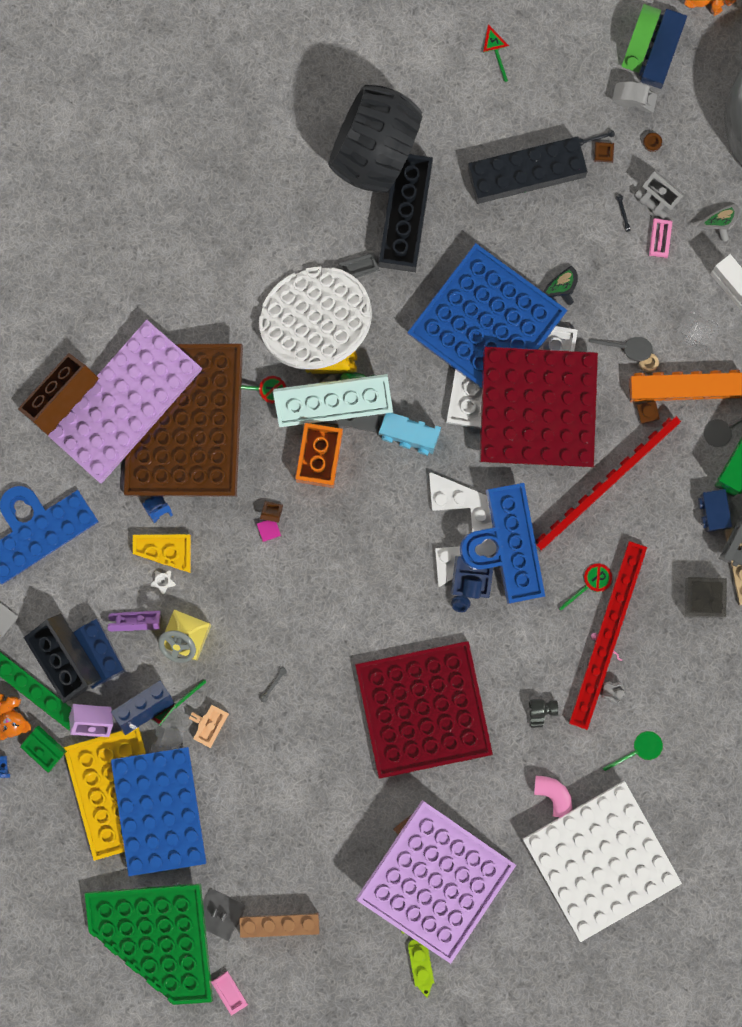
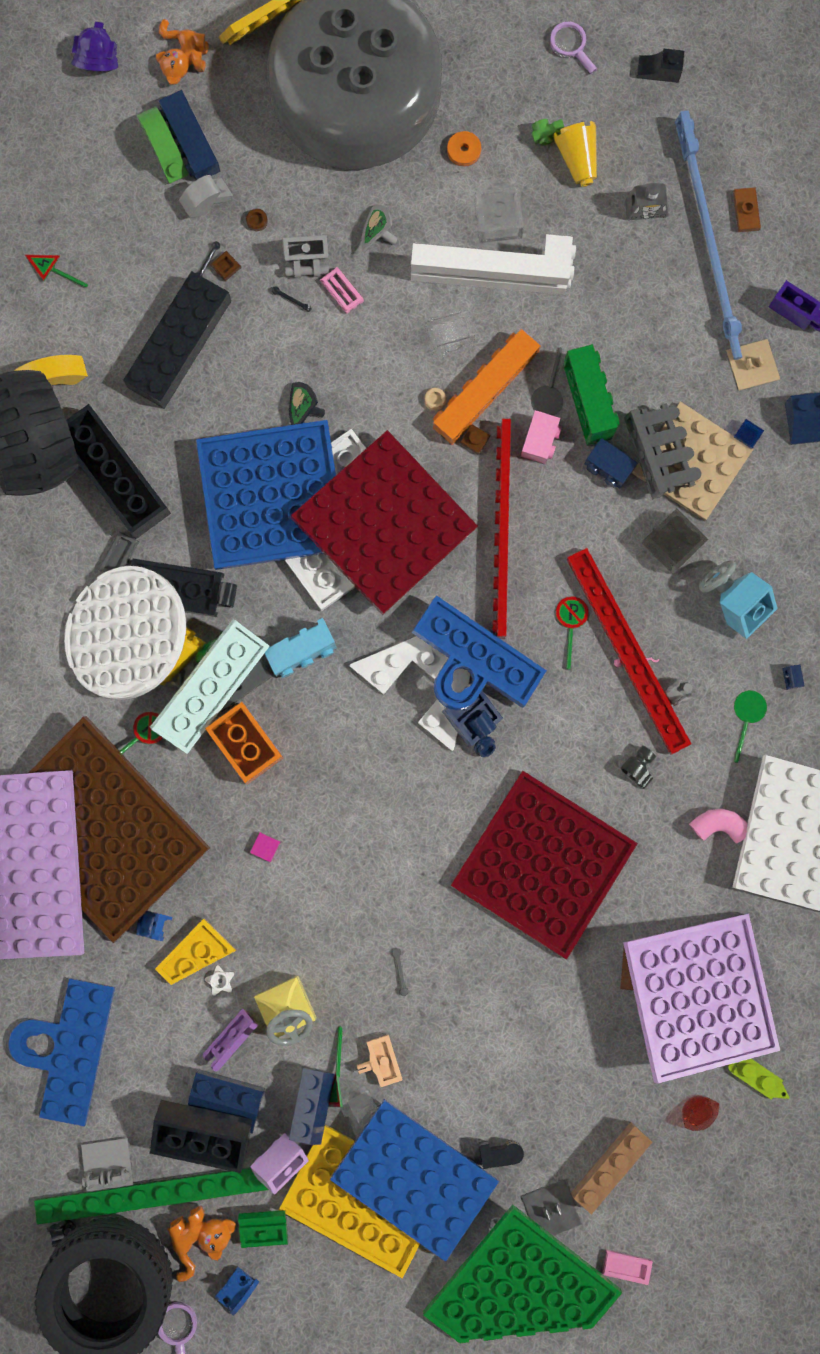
camera: 50 degrees left, 0 degrees up
reddish brown tile [260,501,283,523] -> none
dark grey piece [589,337,653,361] -> none
none -> yellow arch [14,355,88,385]
none -> black hinge [131,558,237,617]
none -> black leg [479,1140,524,1169]
none -> bright pink brick [521,410,562,464]
none -> clear red piece [682,1096,720,1131]
none -> medium azure piece [699,560,778,639]
none -> dark blue piece [782,664,805,690]

